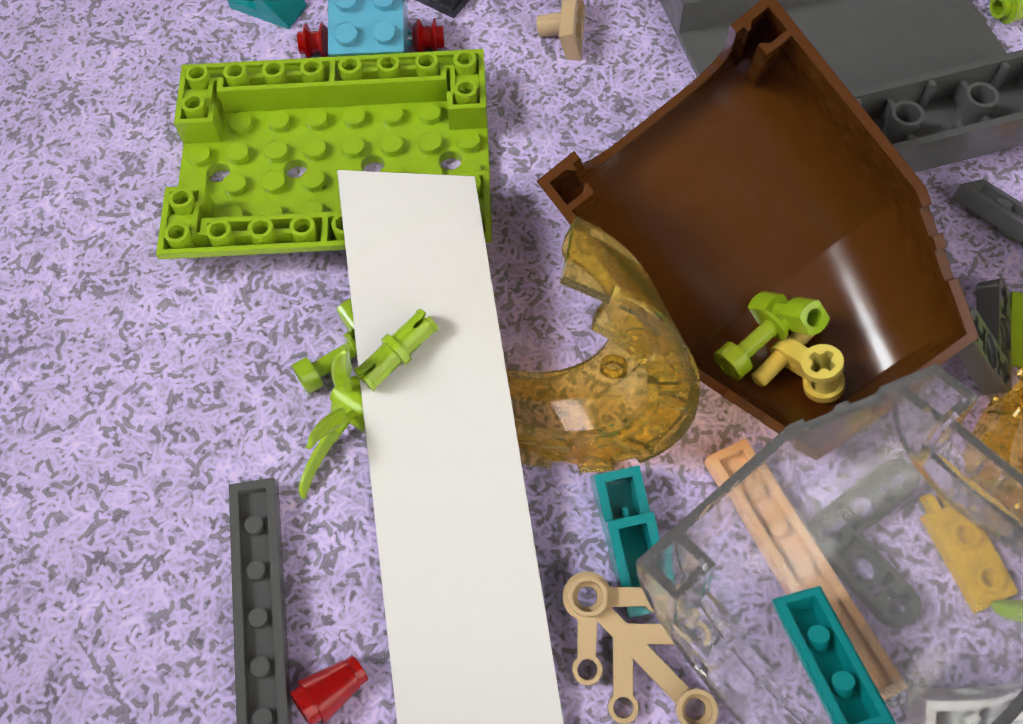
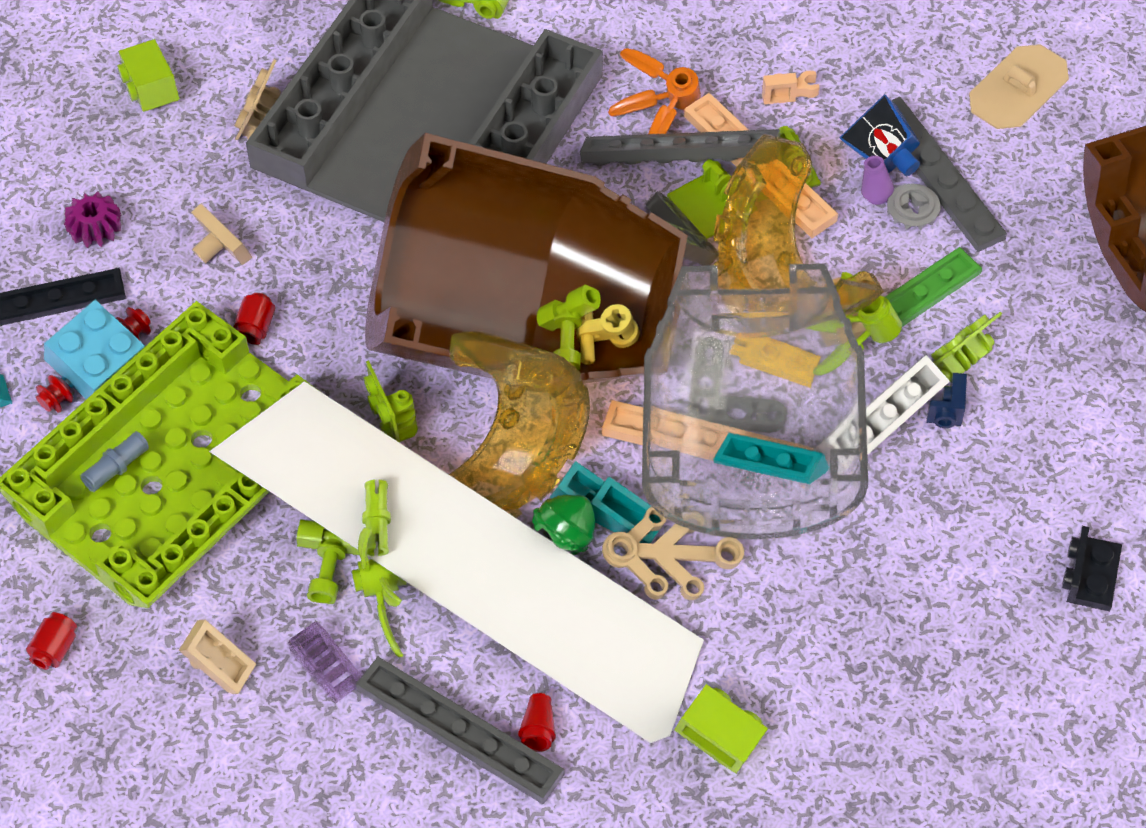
camera: 50 degrees left, 5 degrees down
none -> red brick [26,612,77,670]
none -> sand blue pin [80,431,149,492]
none -> tan tile [179,619,256,694]
none -> red brick [233,293,276,345]
none -> clear purple slope [288,621,362,704]
none -> lime hinge [363,360,418,443]
none -> green hair [532,495,595,555]

